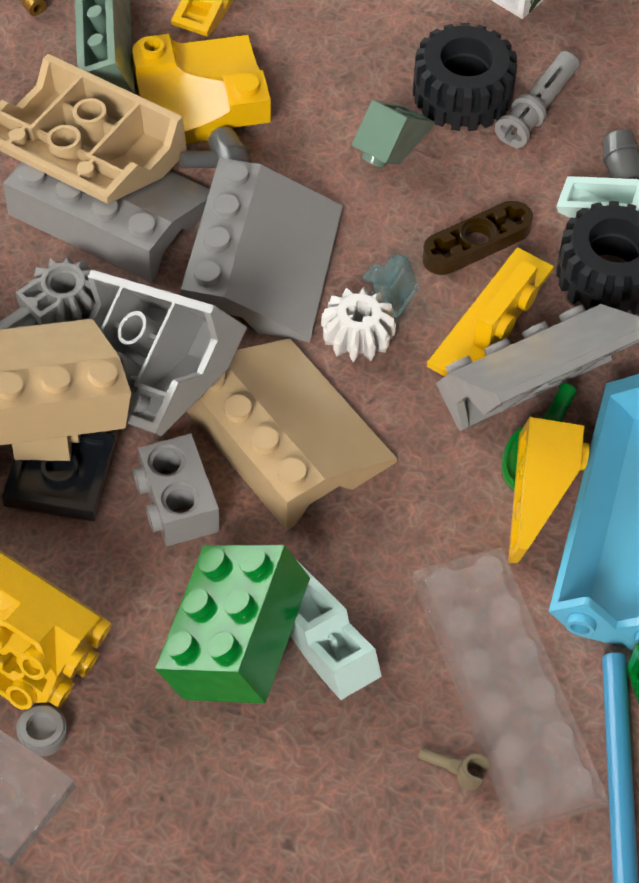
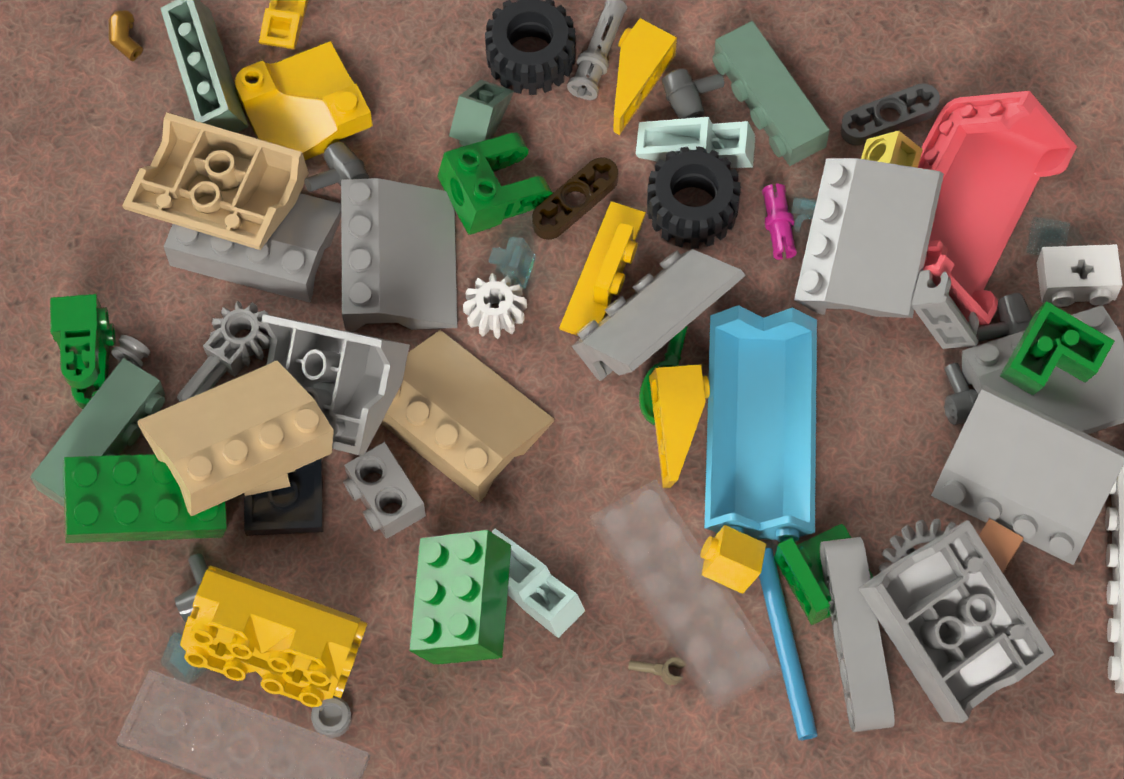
camera: 10 degrees left, 10 degrees up
none -> green brick [437,132,553,235]
none -> yellow slope [613,18,677,135]
none -> yellow brick [700,525,766,594]

